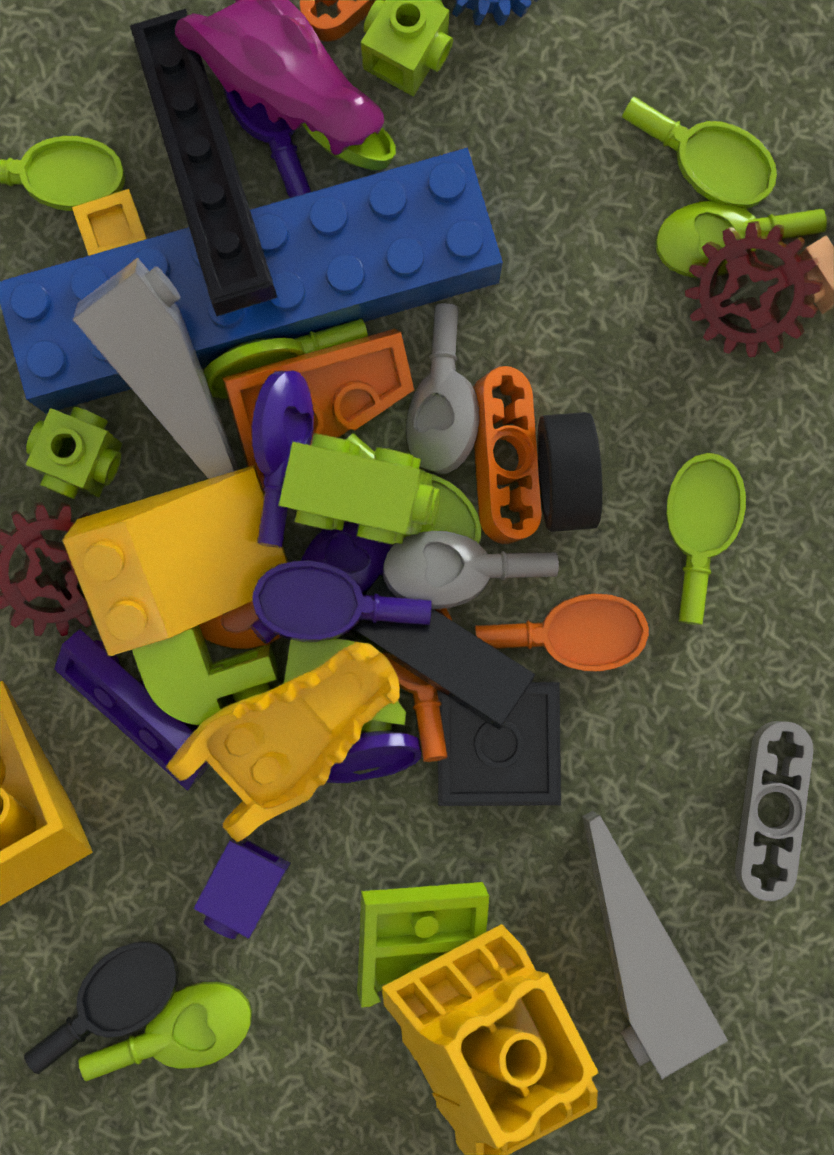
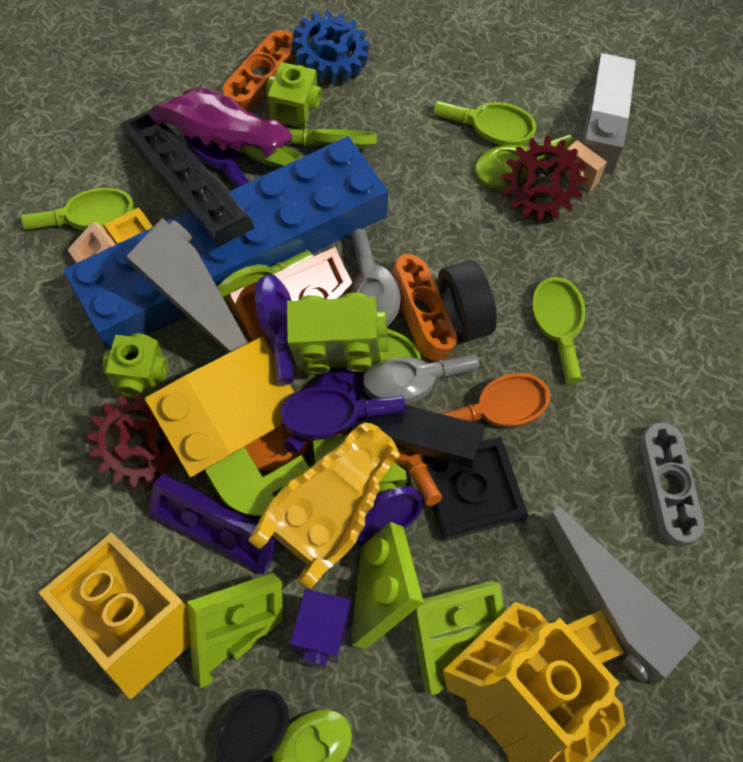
camera: 20 degrees left, 20 degrees down
none -> light nougat plate [68,221,116,263]
none -> lime wing [187,573,283,688]
none -> lime piece [288,128,377,150]
none -> lime wing [351,522,424,649]
none -> yellow plate [567,610,624,664]

